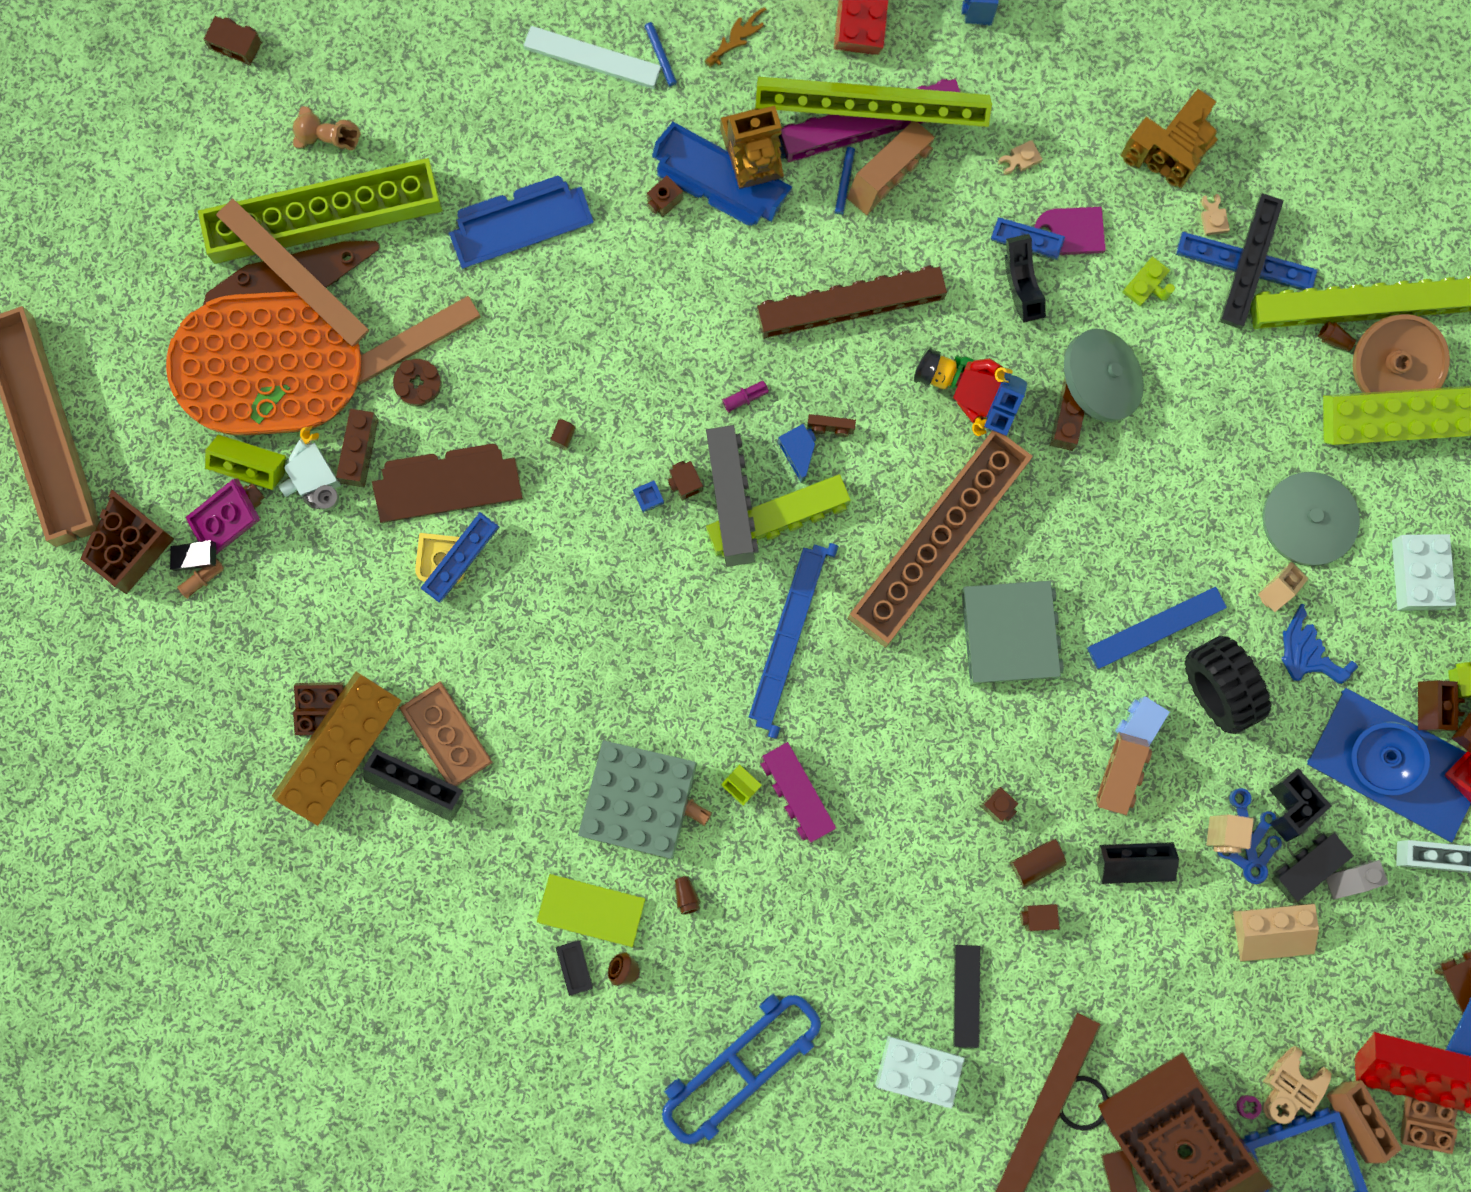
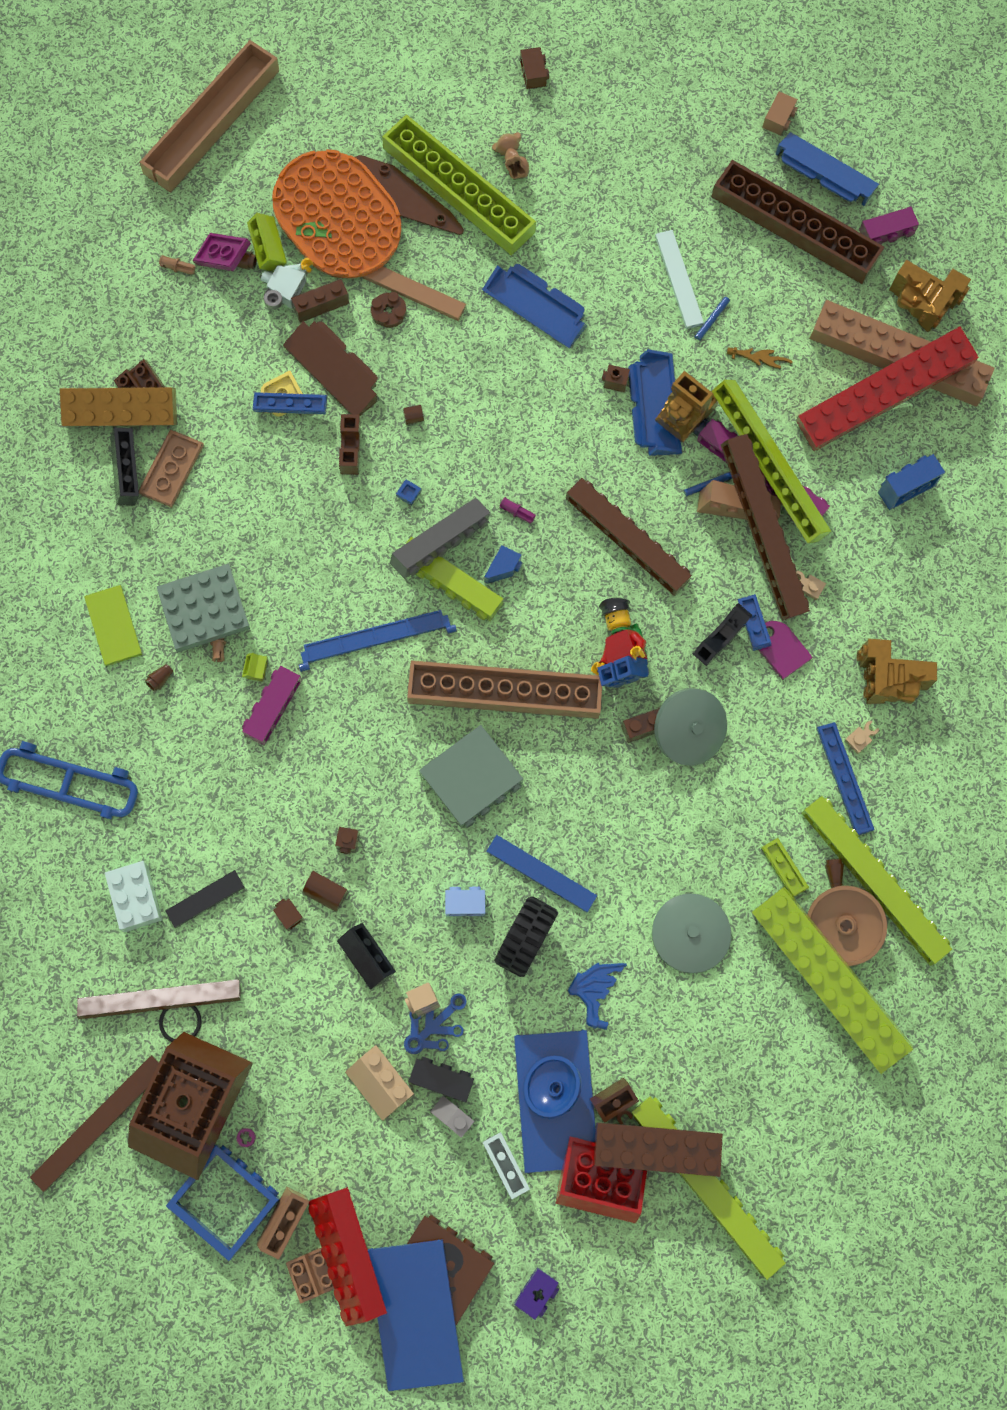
camera: 55 degrees right, 5 degrees down
reddish brown wedge [80,489,174,594] -> none
tile [170,540,216,571] -> none
medium nougat tile [216,198,369,347] -> none
black tile [556,940,594,996] -> none
reddish brown cone [608,952,640,986] -> none
reddish brown brick [667,461,703,501] -> none
reddish brown plate [807,414,856,437] -> none
medium nougat brick [1096,732,1152,815] -> none
lime plate [1122,256,1175,306] -> none
black plate [1219,193,1284,329] -> none
tan slope [1258,562,1308,612] -> none
tan piece [1263,1046,1331,1124] -> none
black brick [1269,768,1332,842] -> none
light aqua brick [1392,534,1456,611] -> none
none -> reddish brown arch [339,414,361,475]
none -> reddish brown brick [721,434,810,621]
none -> lime tile [761,838,809,897]

